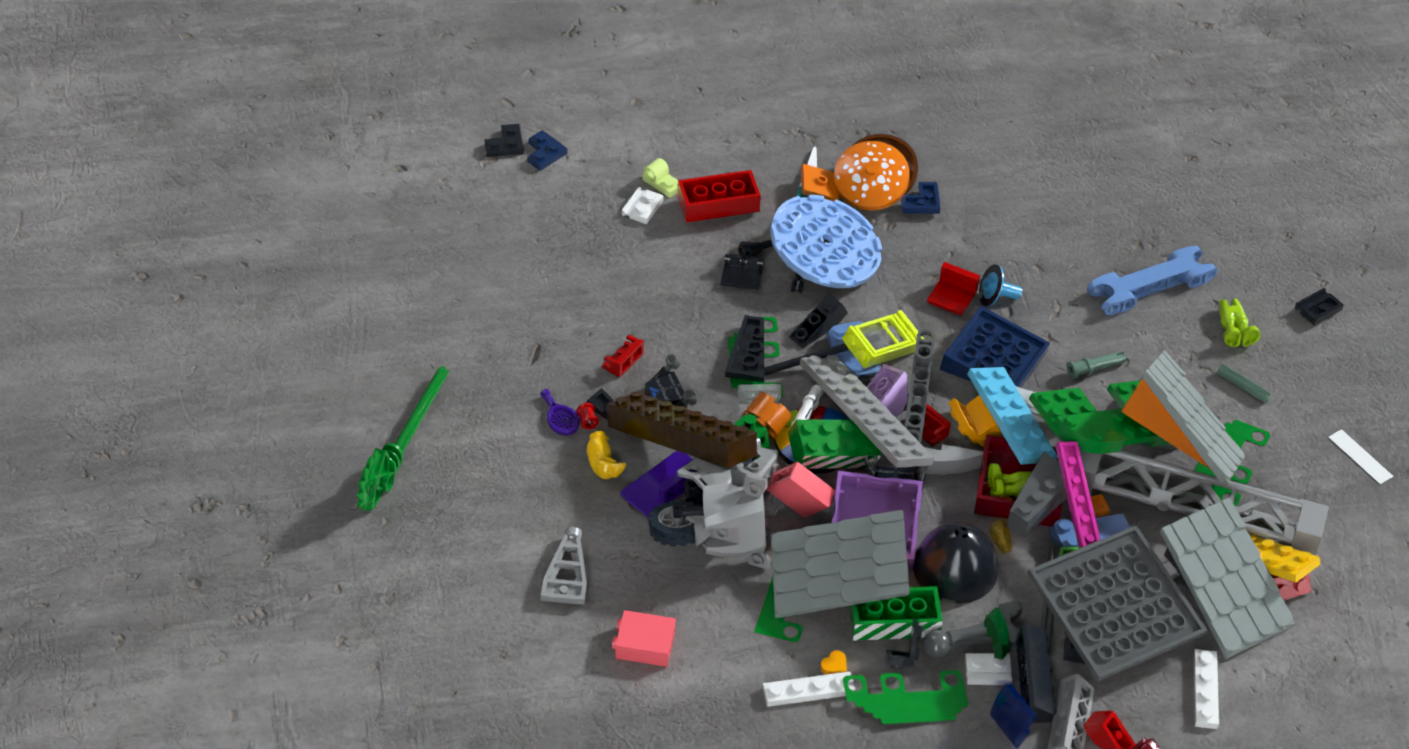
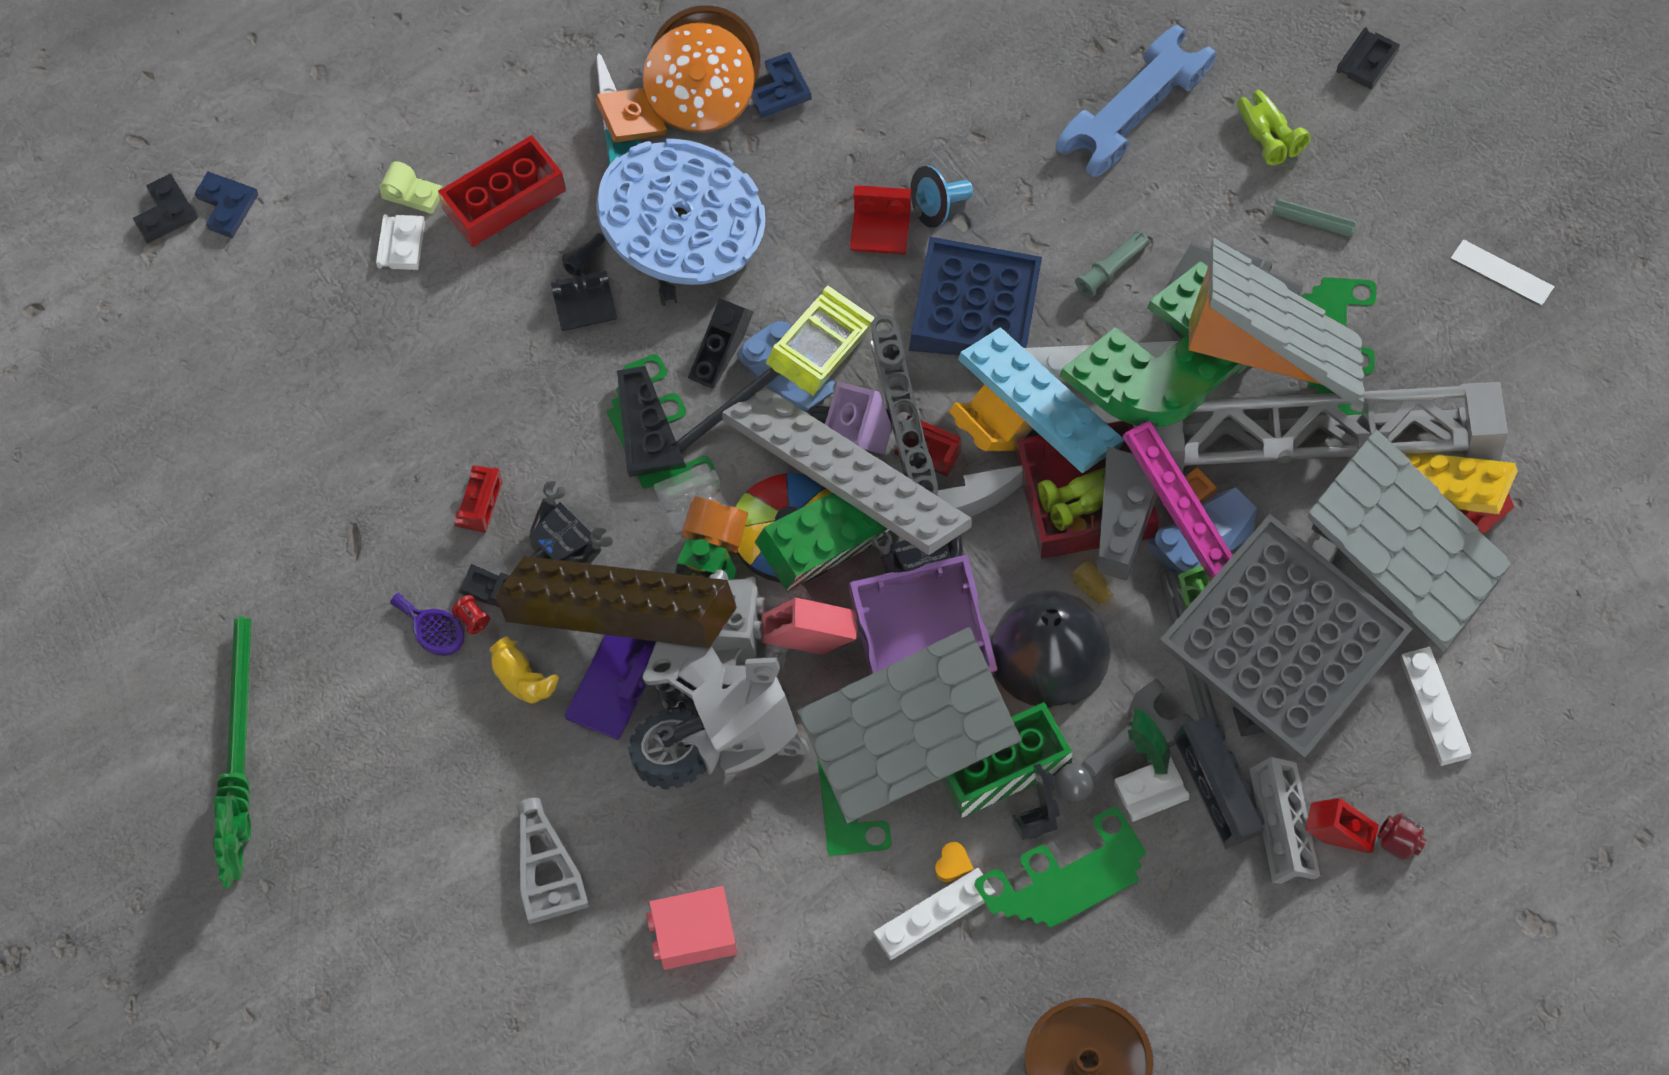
camera: 15 degrees left, 15 degrees up
white pin [791,385,824,426] -> none
clear blue slope [990,684,1037,748] -> none

